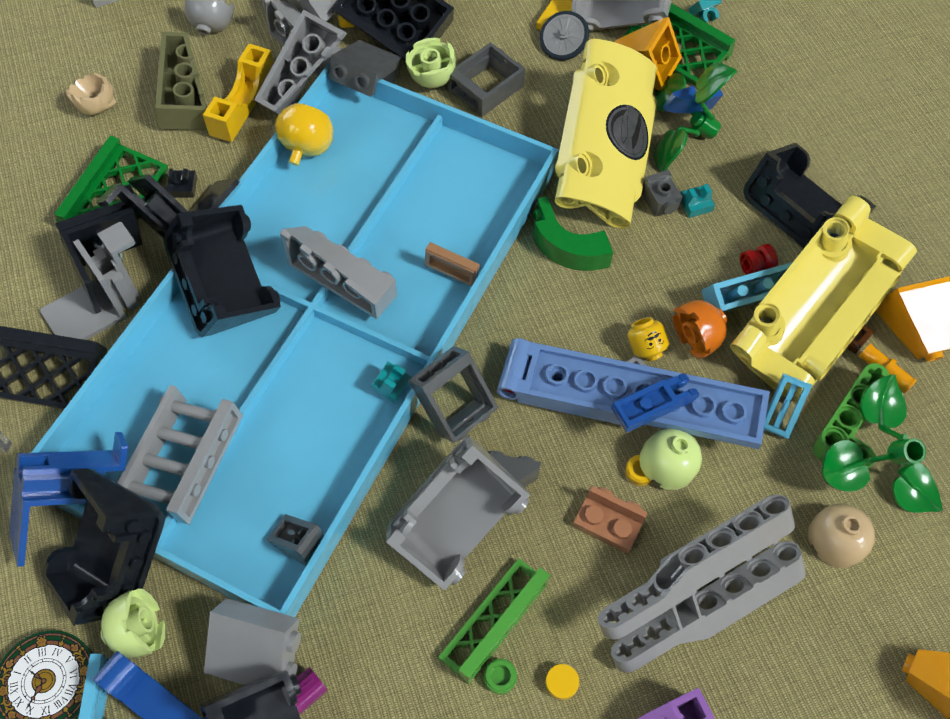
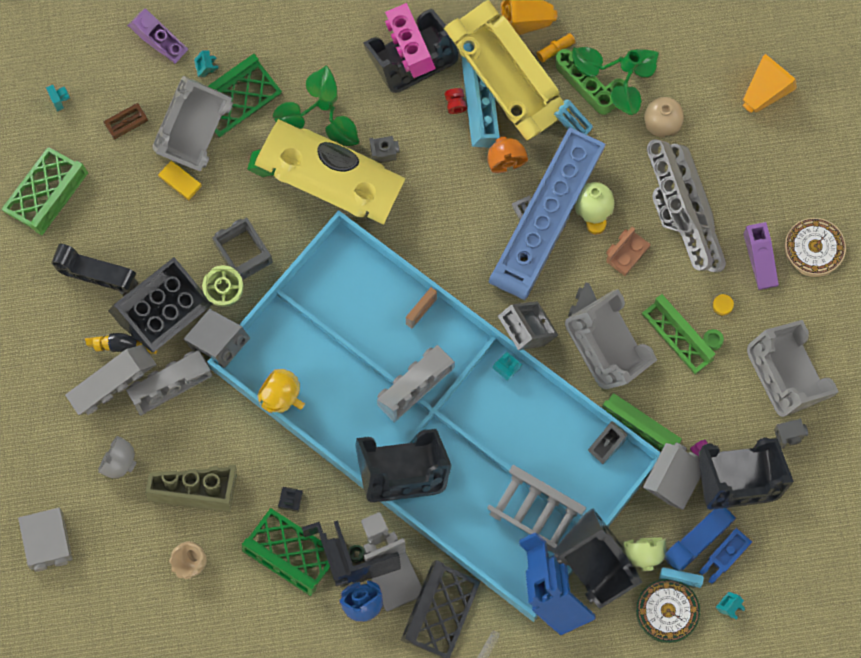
camera: 75 degrees left, 10 degrees up
black piece [96,174,240,239] -> none
yellow arch [203,44,274,142] -> none
light grey wedge [254,9,347,115] -> none
green arch [533,196,613,271] -> none
light grey wheel [539,11,589,61] -> none
blue hinge [611,373,699,433] -> none
light orange slope [615,17,682,90] -> none
yellow head [627,317,669,361] -> none
blue slope [663,85,723,113] -> none
teal tile [680,184,715,218] -> none
none -> blue cylinder [340,581,383,622]
none -> dark pink brick [385,3,435,78]
none -> bright green fence [602,393,682,452]

